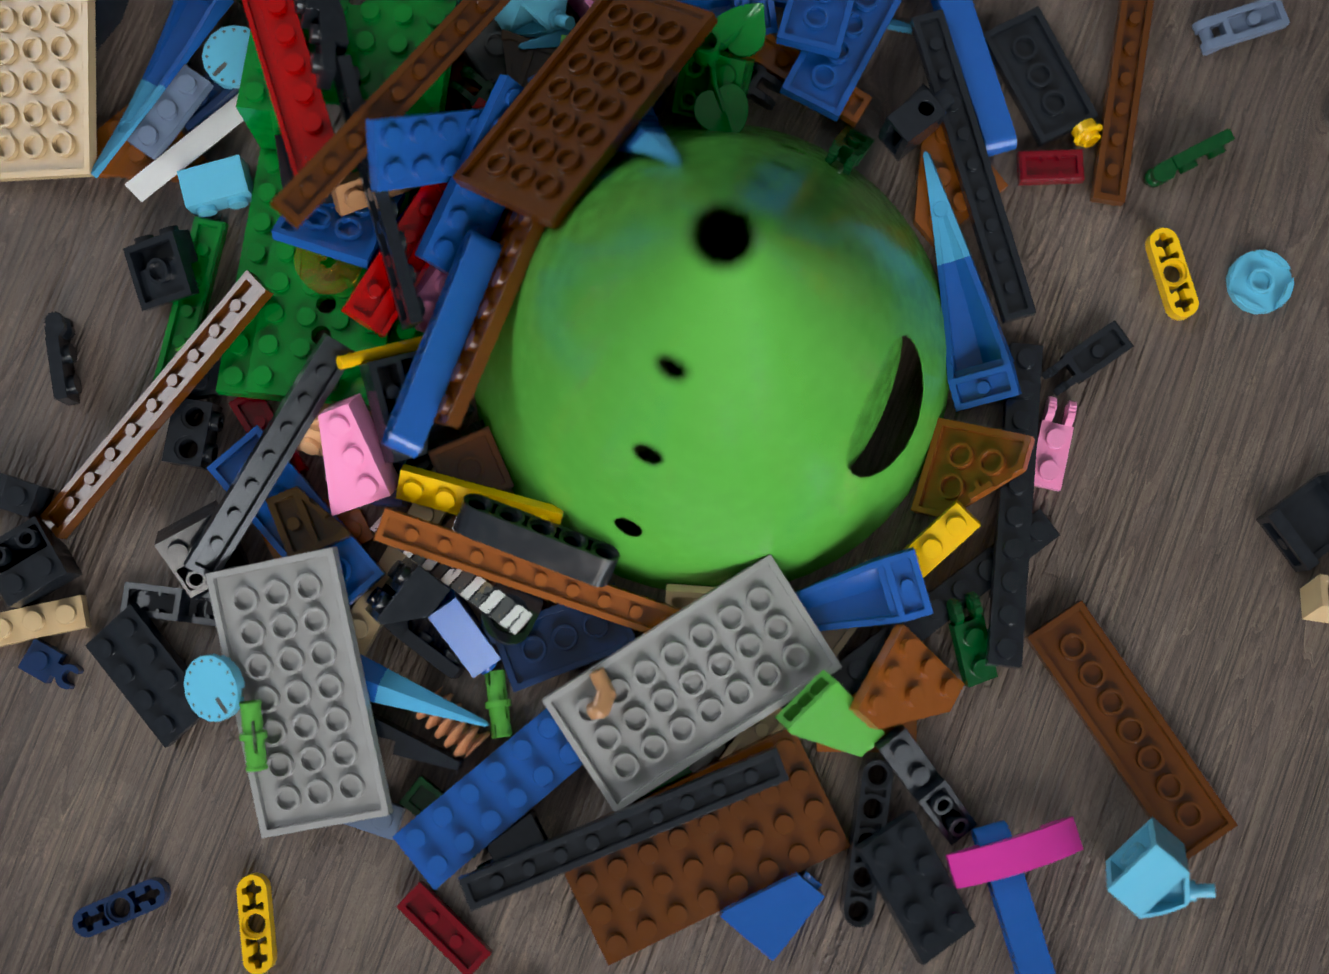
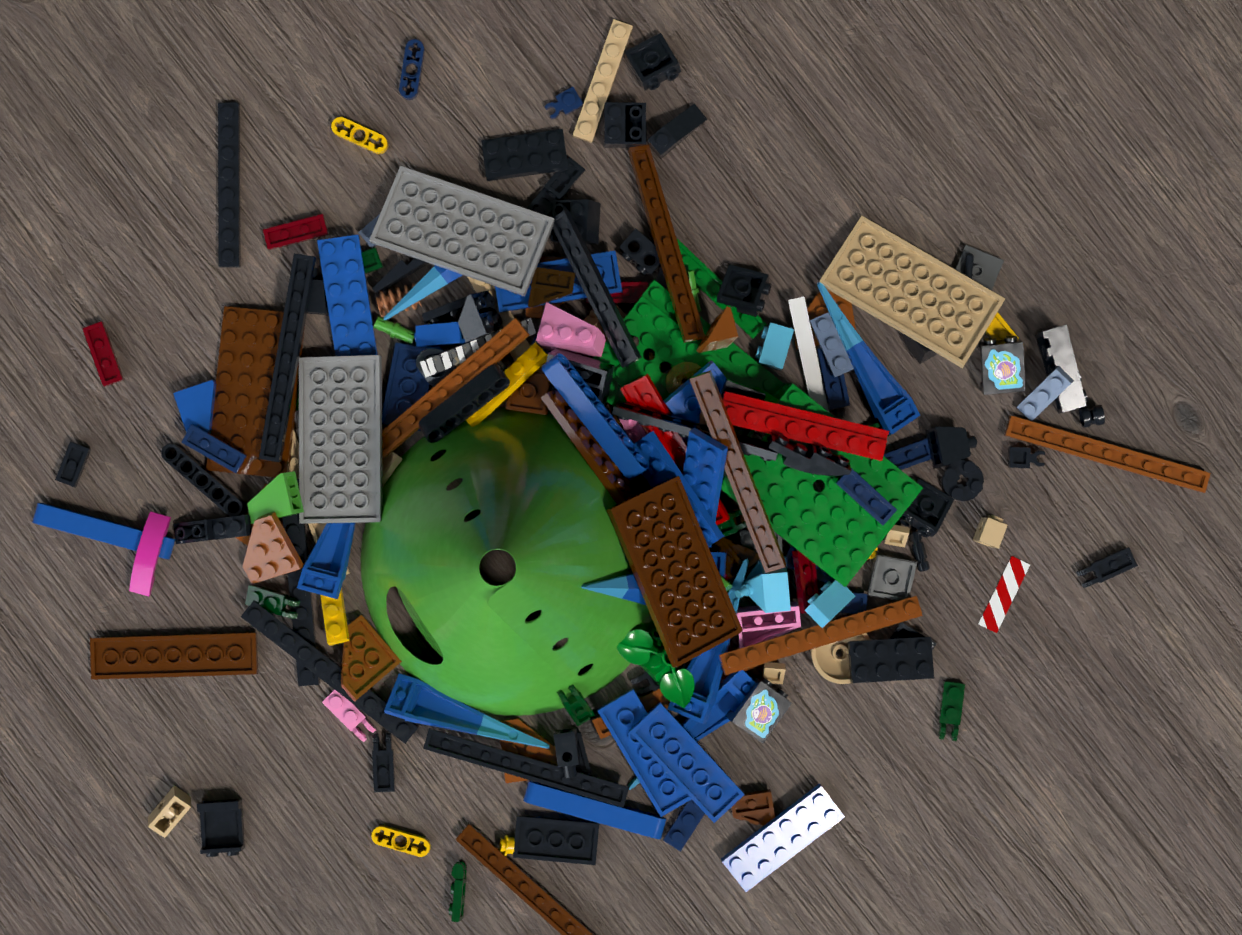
camera: 125 degrees right, 5 degrees up
black hinge [44,311,82,406] -> none
medium azure tile [184,653,245,722] -> none
medium azure tile [202,25,250,90] -> none
bright green pin [239,700,268,772] -> none
yellow bar [336,336,423,370] -> none
medium nougat arm [586,667,616,720] -> none
black plate [855,810,976,965] -> none
dark red plate [1016,149,1085,186] -> none
medium azure piece [1105,817,1216,918] -> none
medium azure tile [1226,249,1294,314] -> none
none -> dark blue plate [181,424,247,473]
none -> dark orange slope [696,306,739,353]

